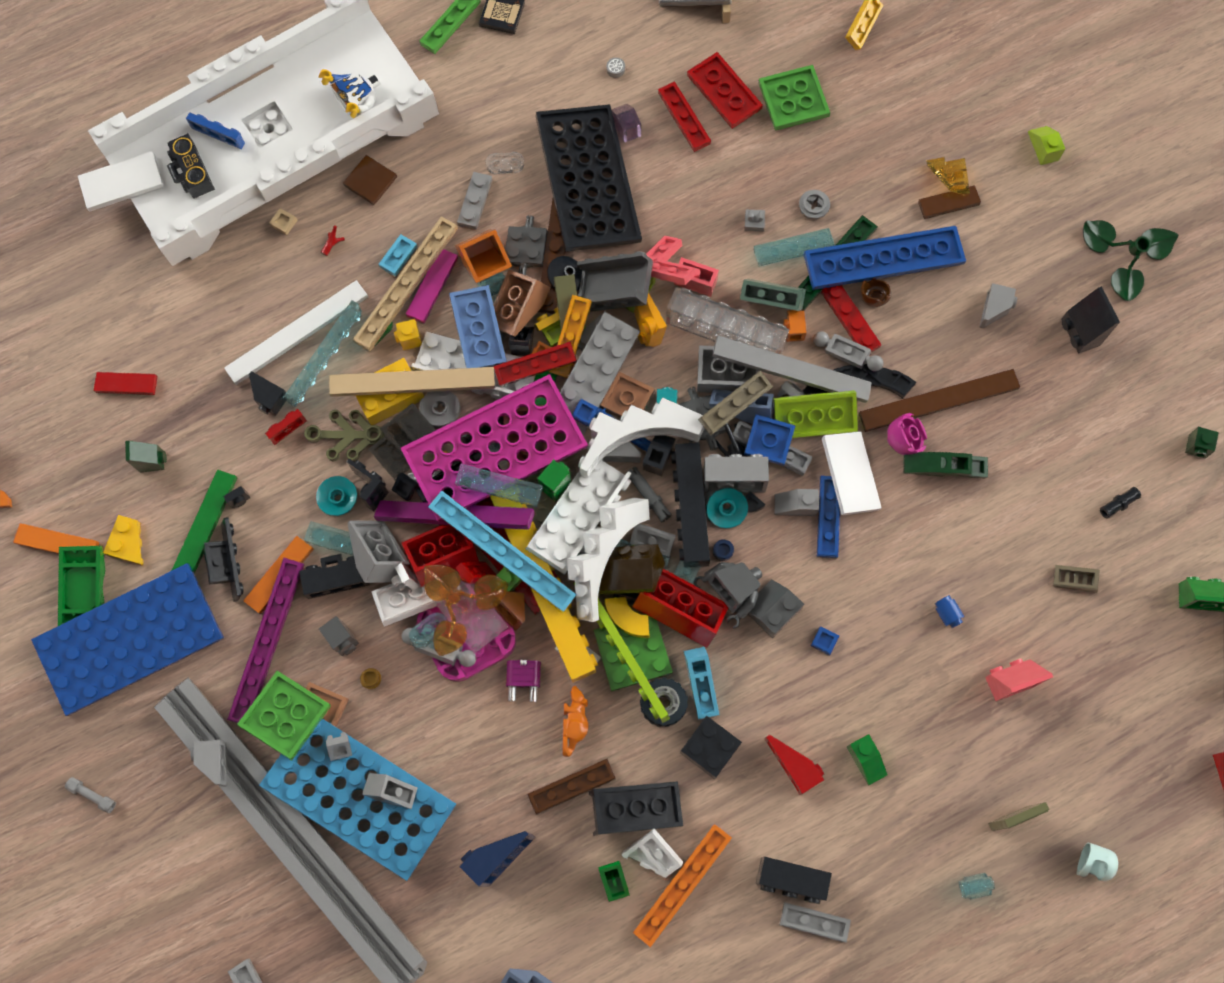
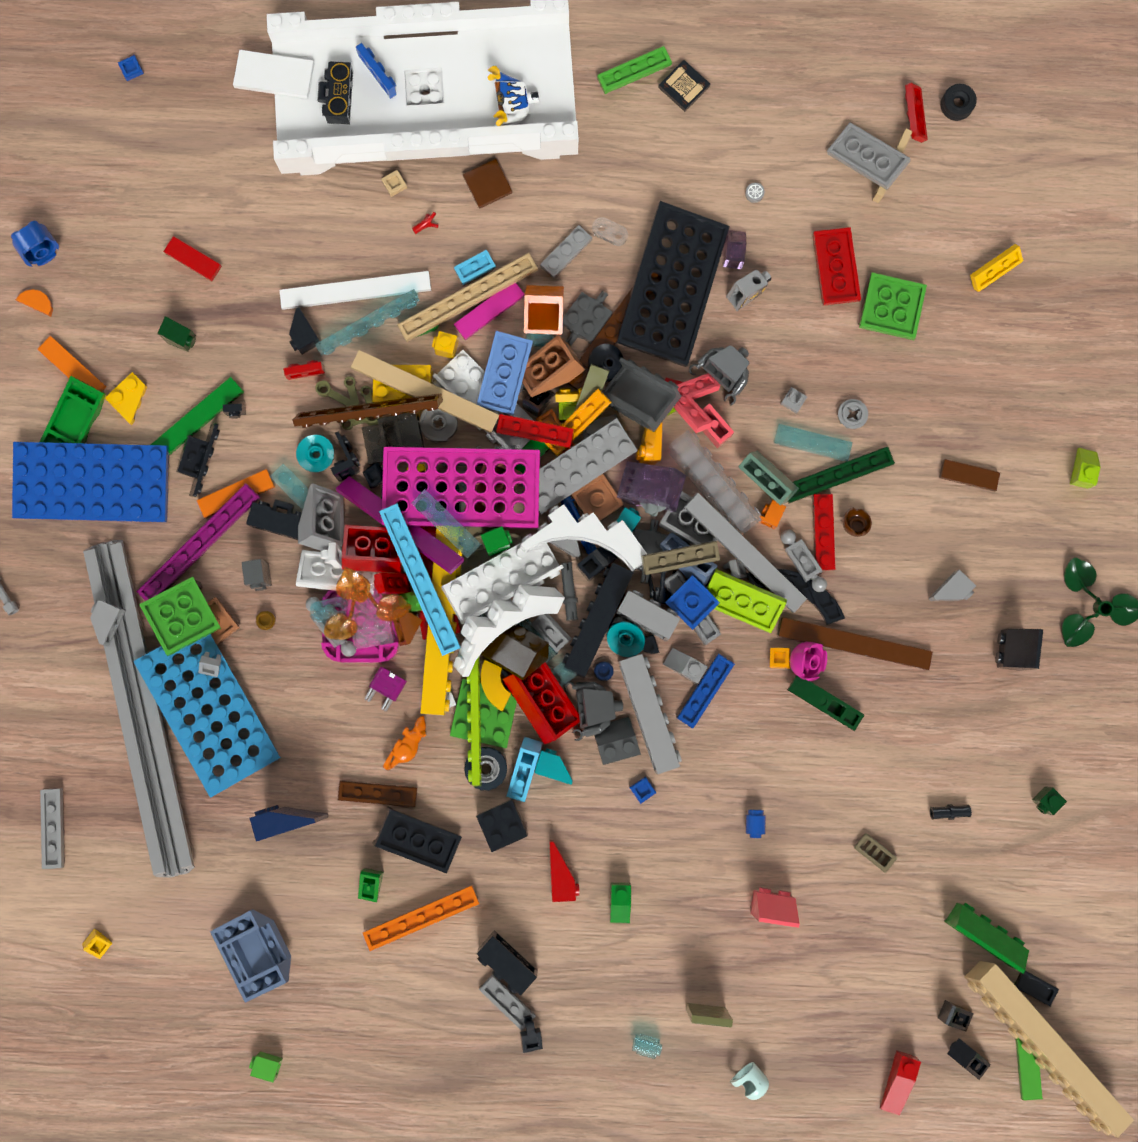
camera: 20 degrees right, 10 degrees up
light grey slope [362,773,417,809] -> none
blue tile [572,399,599,427] -> none
white wing [622,829,683,878] -> none
red plate [658,81,711,152] -> none
blue plate [803,226,966,290] -> none
white tile [822,432,882,515] -> none
clear yellow slope [927,157,970,194] -> none
none -> reddish brown plate [292,393,443,428]
none -> black plate [520,1015,543,1053]
none -> teal slope [534,748,573,785]
none -> clear purple piece [617,461,686,517]
none -> light grey brick [618,654,682,774]
none -> dark grey torso [689,345,750,406]
none -> light grey torso [726,270,771,311]
none -> light orange plate [770,648,791,669]

